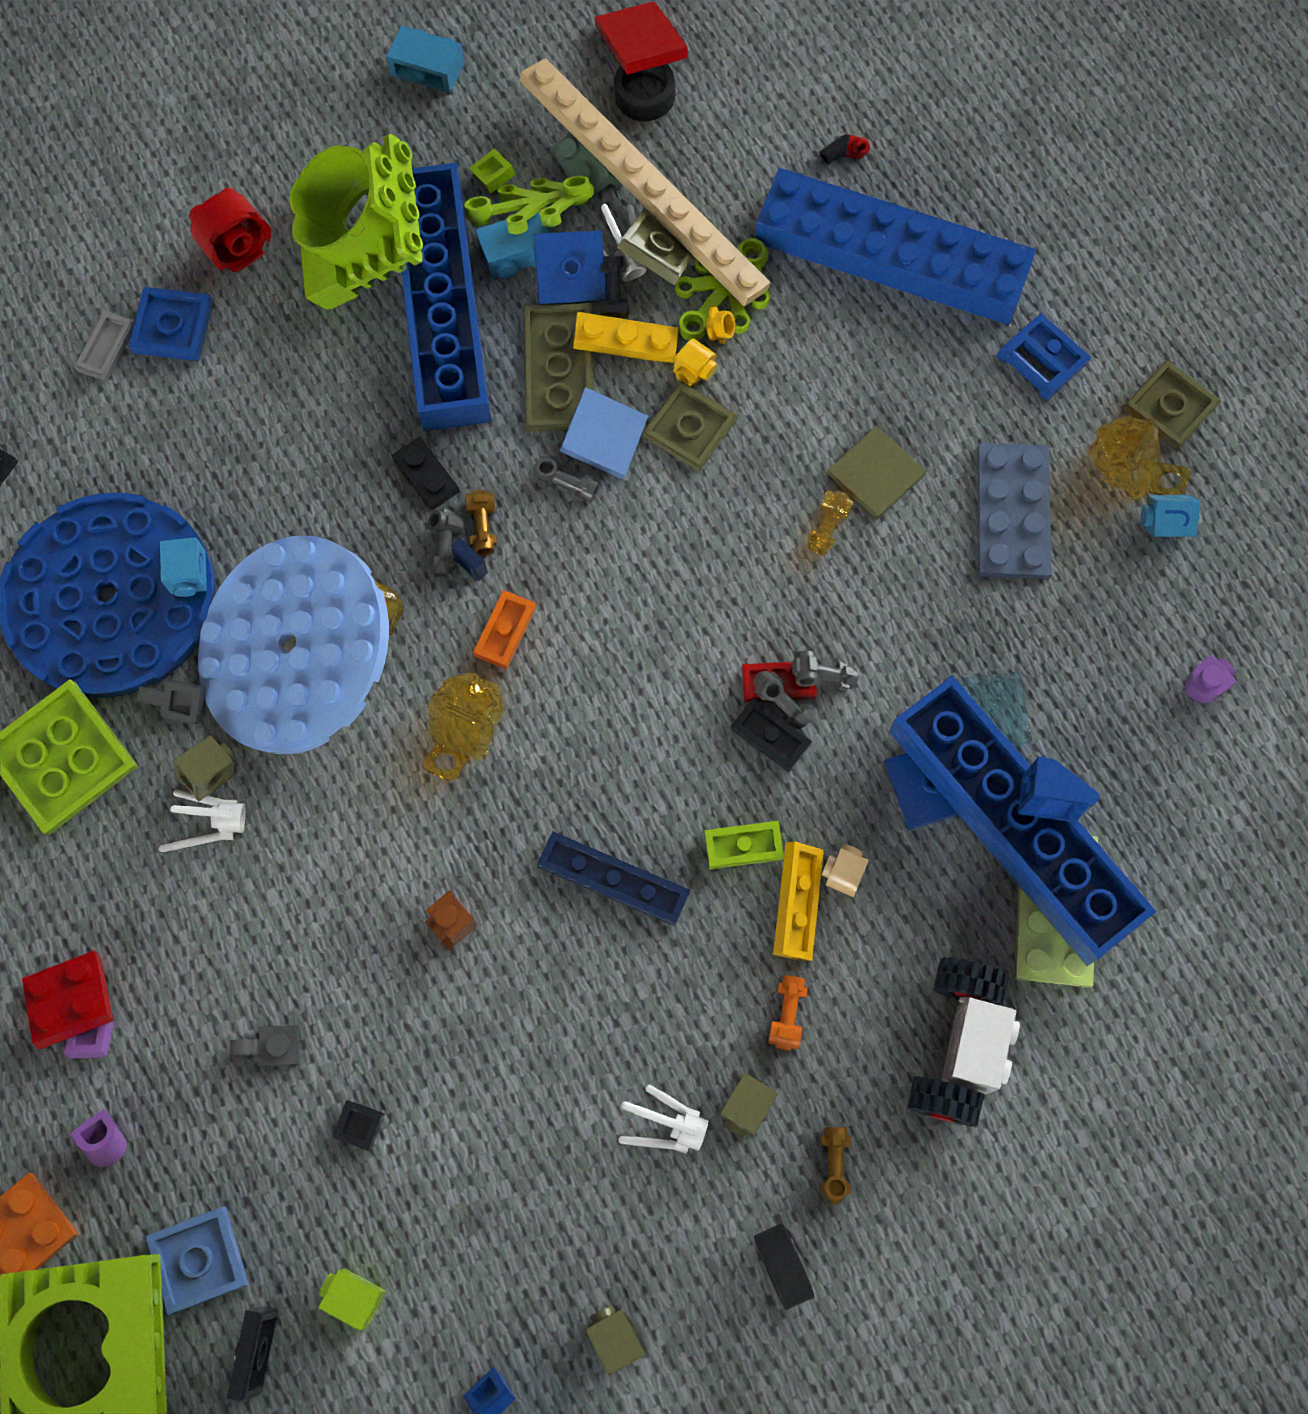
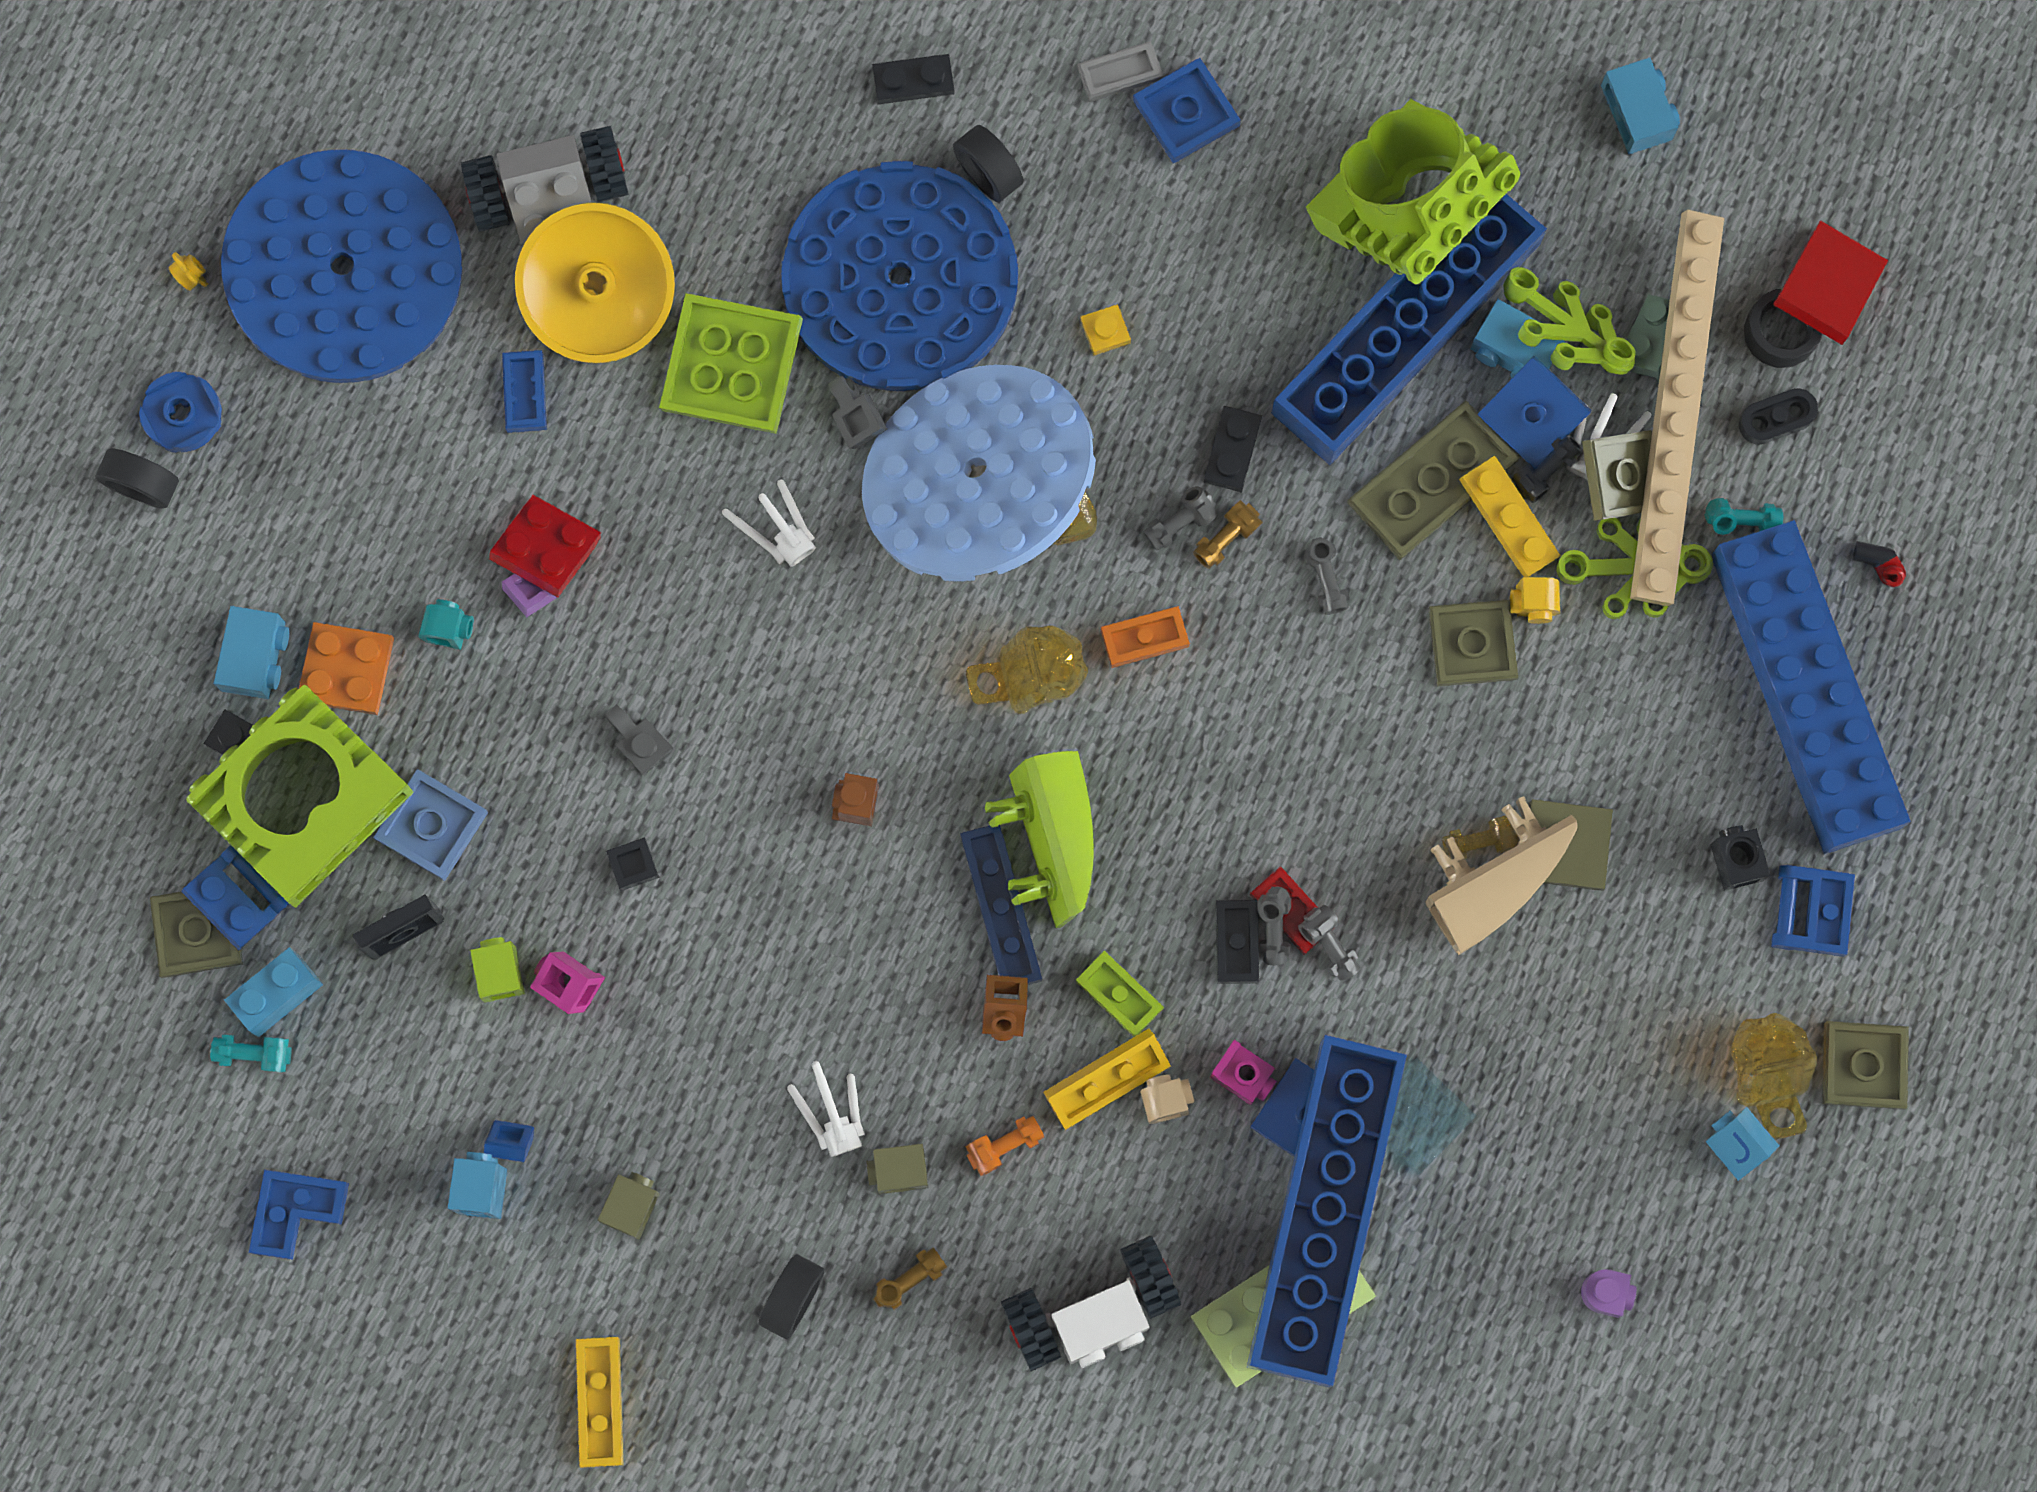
camera: 50 degrees right, 5 degrees up
medium lavender plate [70,1109,127,1167] -> none
dark azure brick [160,537,207,597] -> none
olive brick [173,735,236,802] -> none
red brick [189,188,271,272] -> none
dark blue tile [451,538,488,581] -> none
lime plate [469,148,516,194] -> none
medium blue tile [559,387,648,479] -> none
yellow plate [706,306,736,344] -> none
sand blue plate [977,443,1052,579] -> none
blue tile [1018,756,1099,822] -> none
none -> teal plate [418,599,474,650]
none -> dark pink brick [530,951,605,1014]
none -> black tyre [953,125,1023,202]
none -> dark orange brick [982,975,1028,1041]
none -> lime piece [985,751,1094,928]
none -> yellow plate [1080,304,1131,356]
none -> dark pink brick [1210,1039,1277,1106]
none -> tan piece [1425,796,1577,955]
none -> teal bar [1704,498,1783,535]
none -> black brick [1710,825,1770,891]
none -> black plate [1739,388,1818,445]

